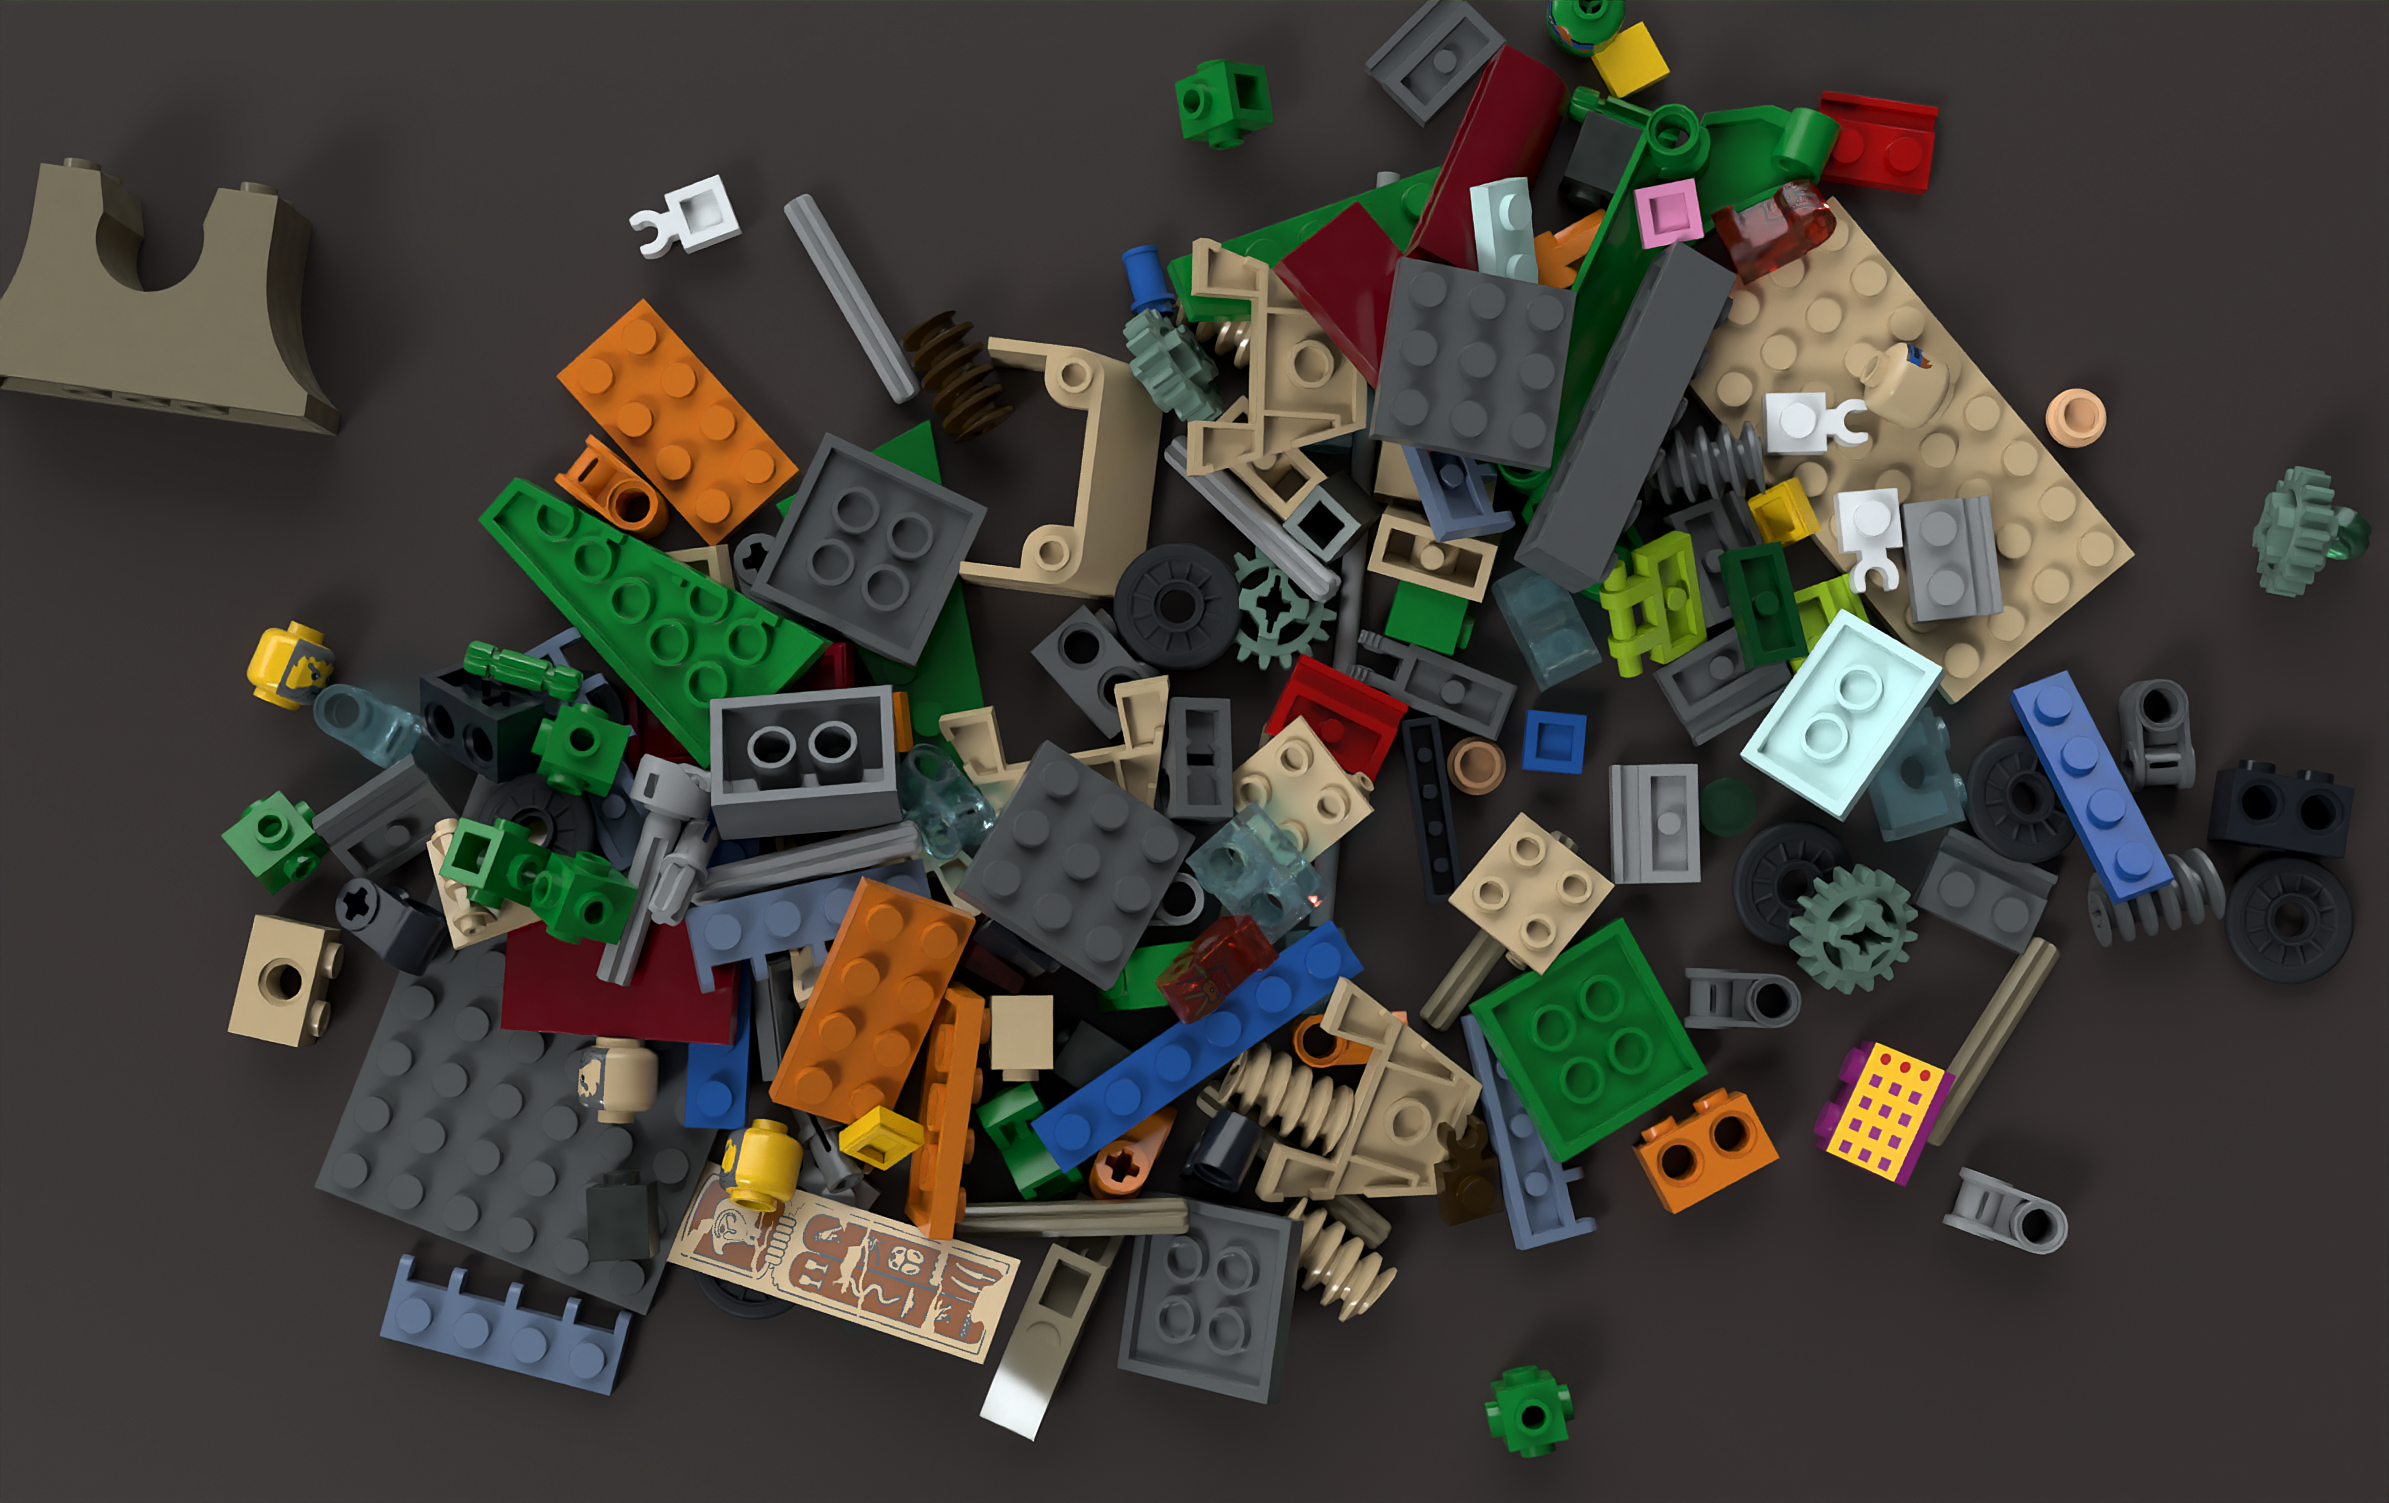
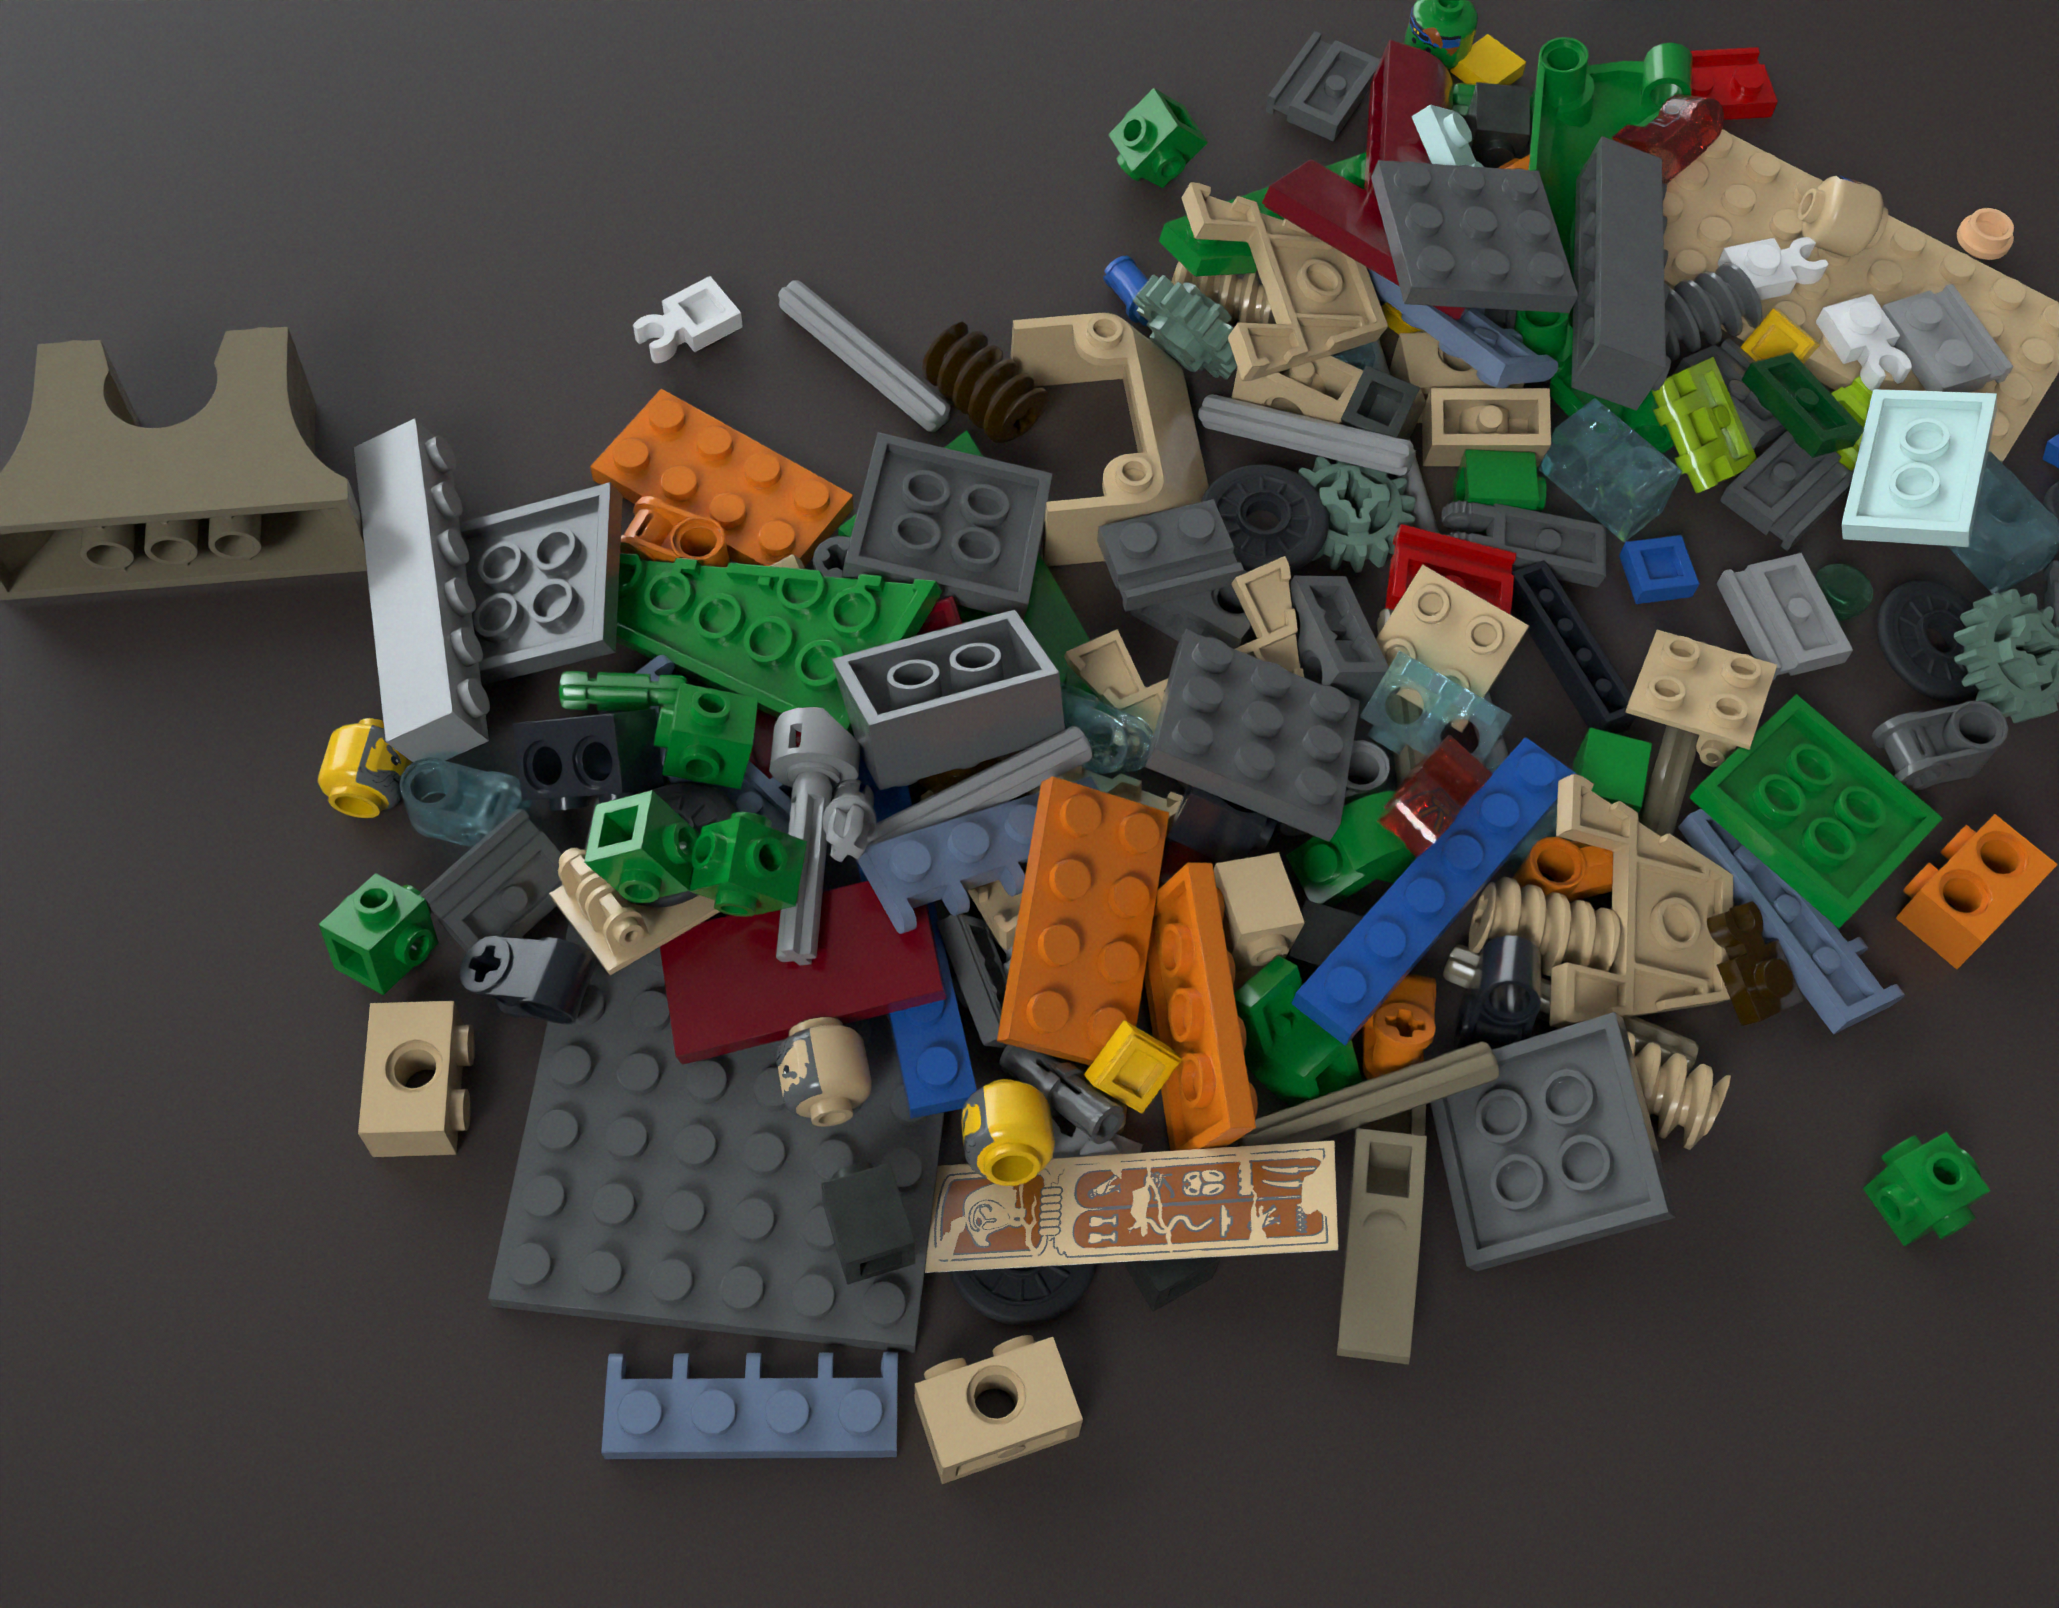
camera: 20 degrees left, 25 degrees down
medium nougat plate [1446,736,1506,795] -> none
bright pink plate [1633,178,1704,249] -> none
none -> light grey brick [354,418,490,770]
none -> dark grey plate [460,482,623,685]
none -> tan brick [915,1335,1083,1484]
none -> dark grey plate [1097,499,1244,612]
none -> green brick [1572,728,1652,812]

